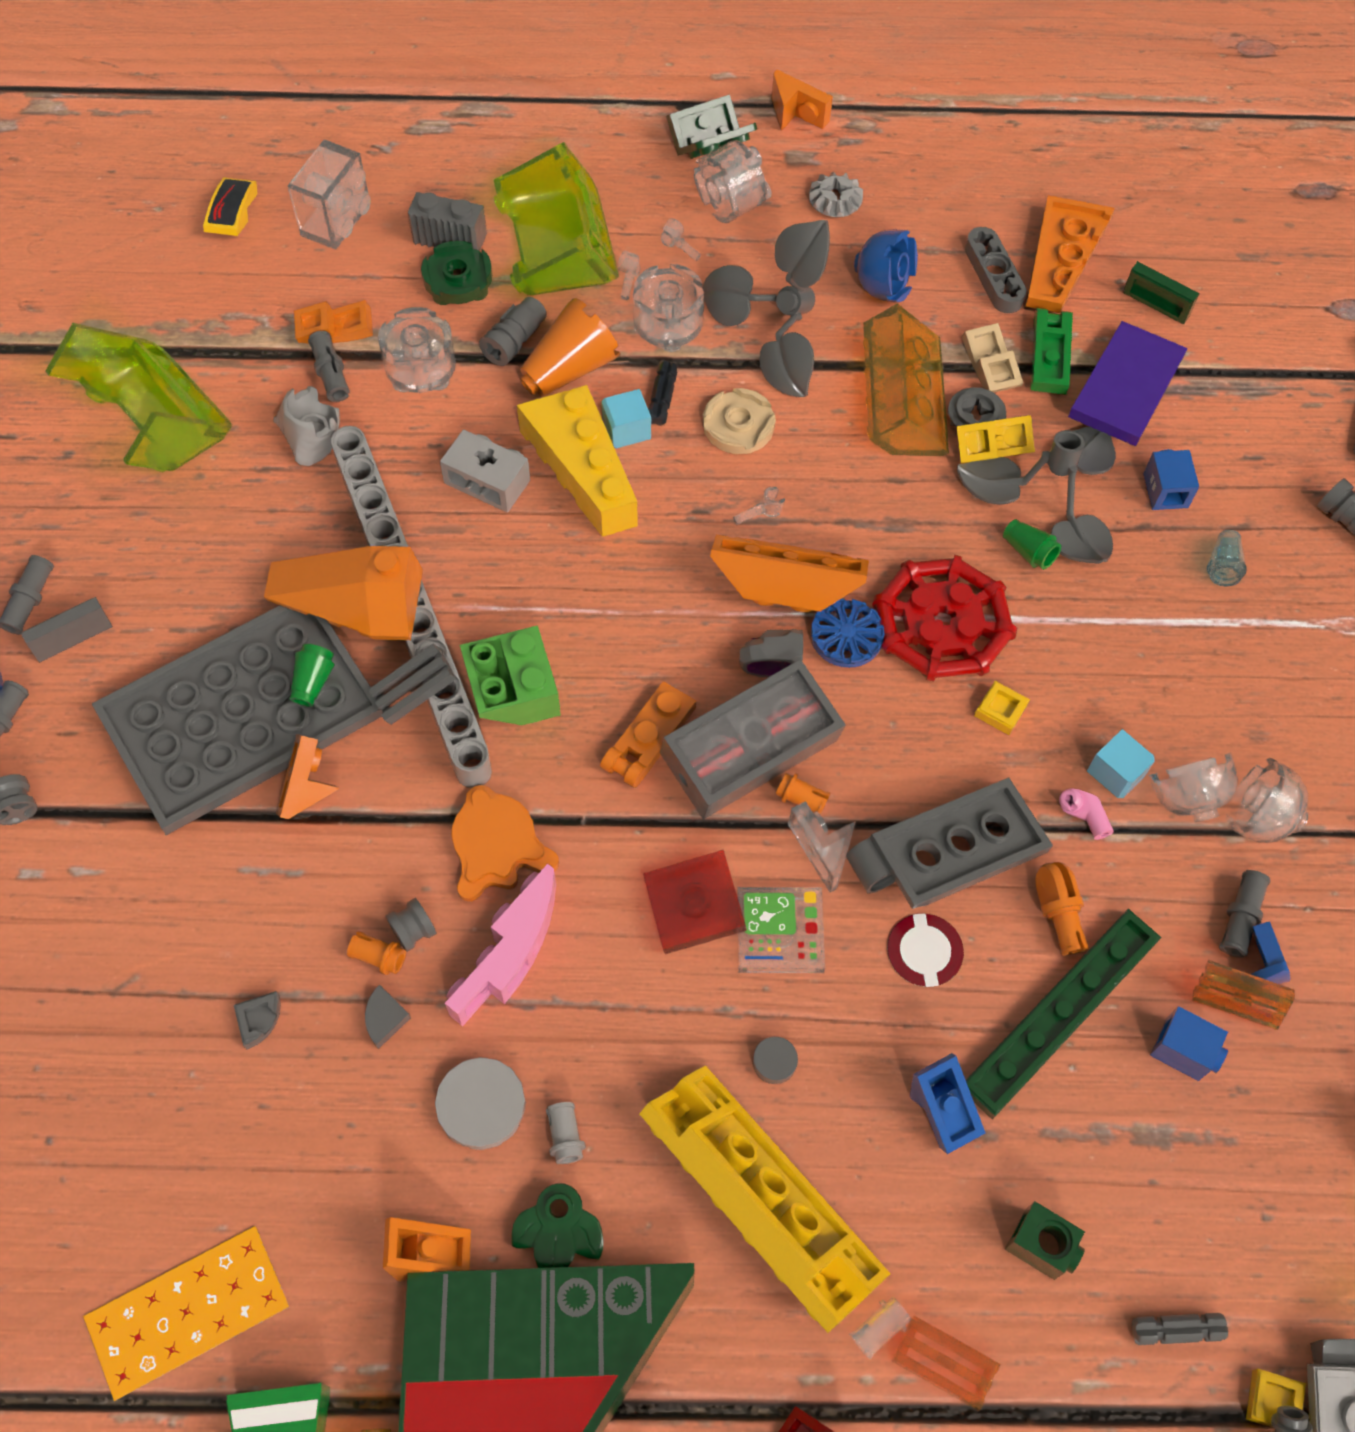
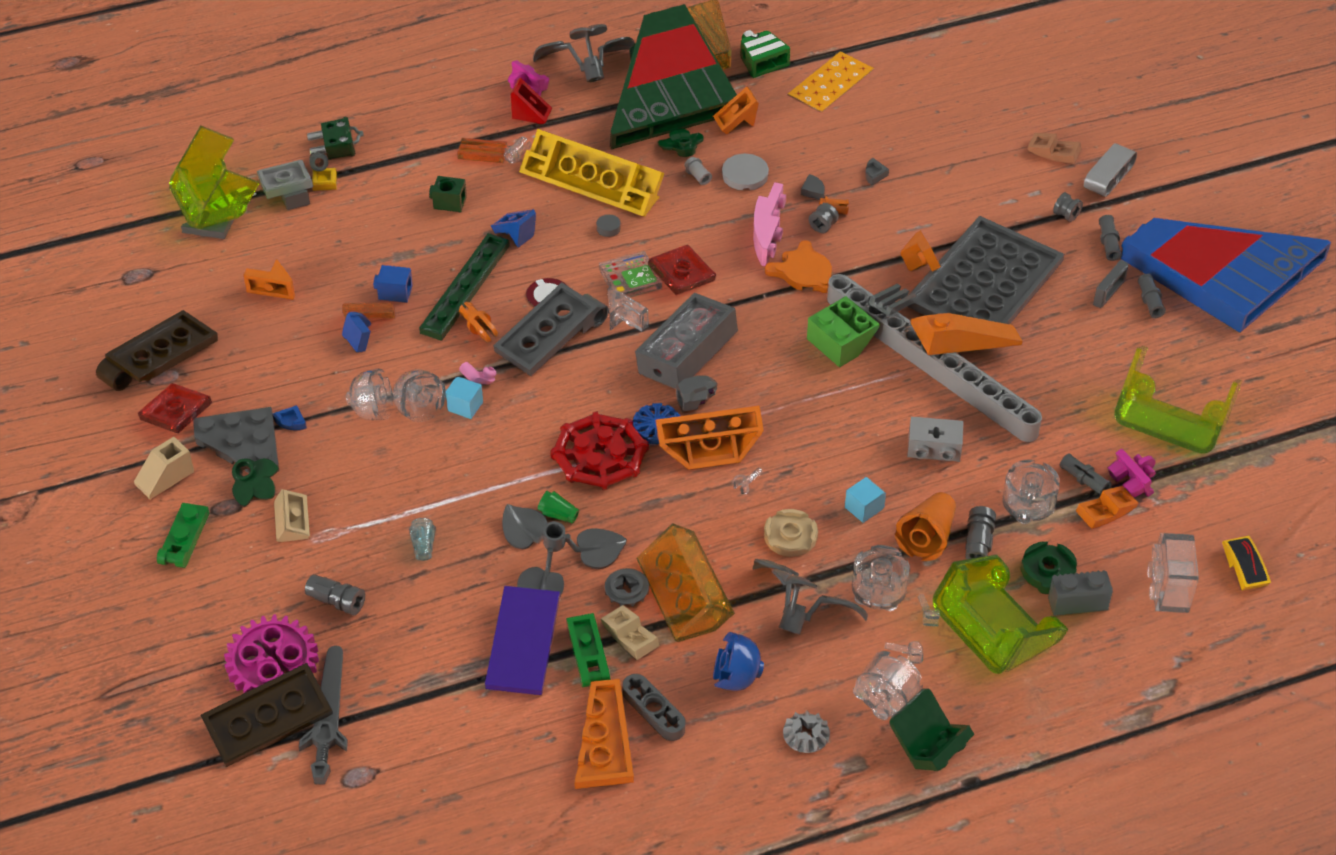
camera: 160 degrees right, 15 degrees down
light grey hair [273,386,340,466] -> none
green cone [289,644,335,707] -> none
yellow wedge [517,385,638,537] -> none
orange plate [600,681,696,788] -> none
black axle [648,360,678,426] -> none
orange slope [771,69,833,130] -> none
orange pin [775,773,831,817] -> none
yellow slope [957,415,1035,463] -> none
yellow tile [974,681,1030,735] -> none
dark green tile [1123,261,1200,324] -> none
dark grey axle [1131,1313,1228,1345] -> none
blue brick [1143,449,1199,510] -> none
dark grey pin [1219,870,1271,958] -> none
none -> dark pink hips [1107,448,1156,498]

